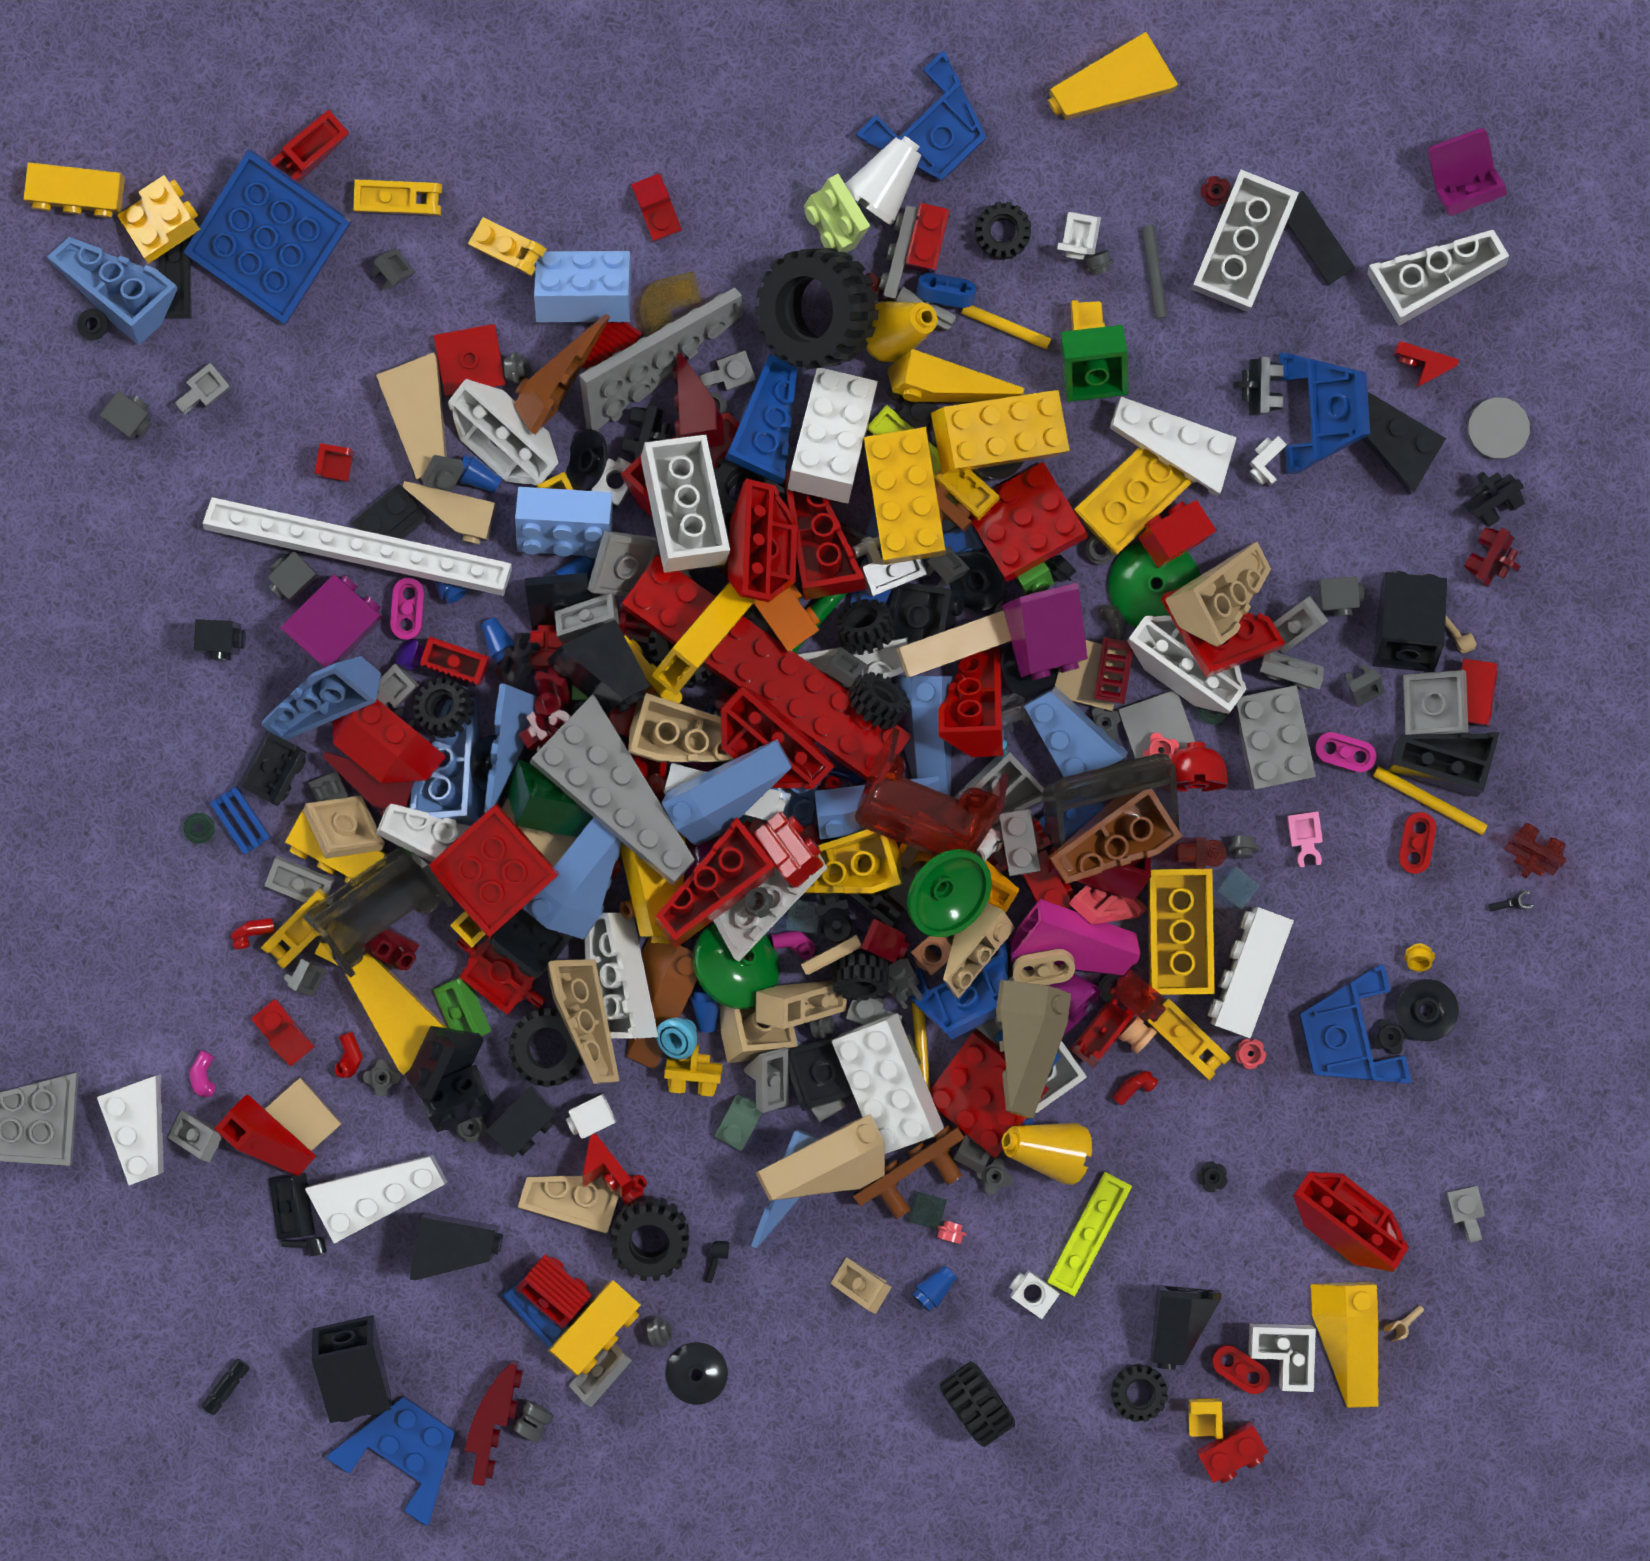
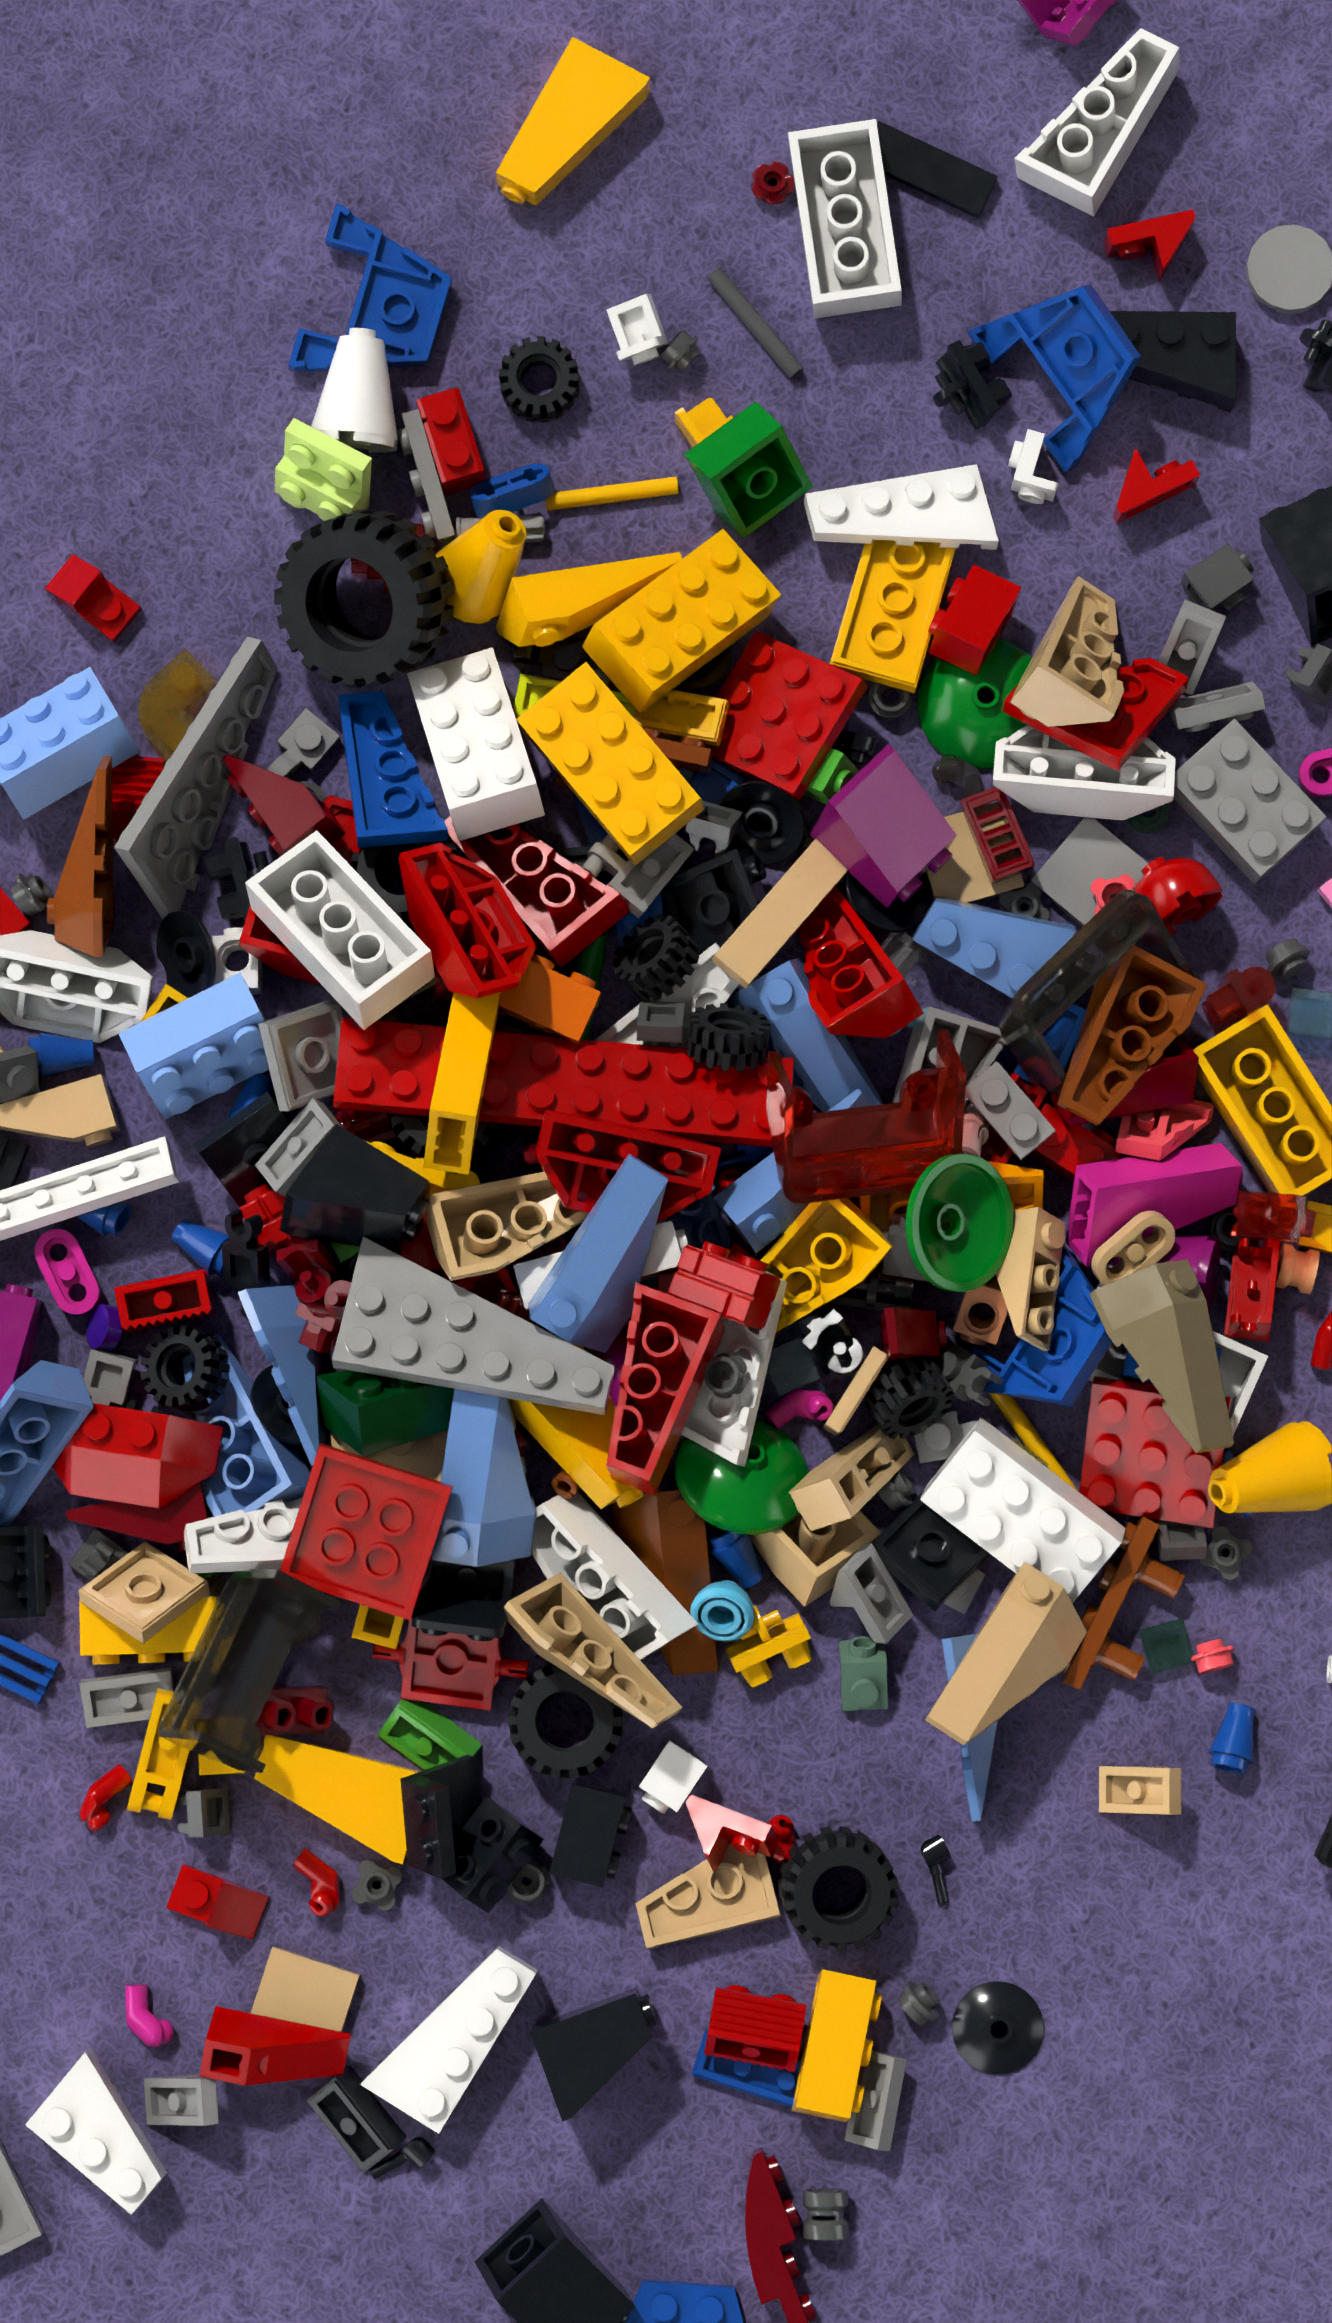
camera: 30 degrees left, 5 degrees down
none -> red slope [1113,449,1200,524]

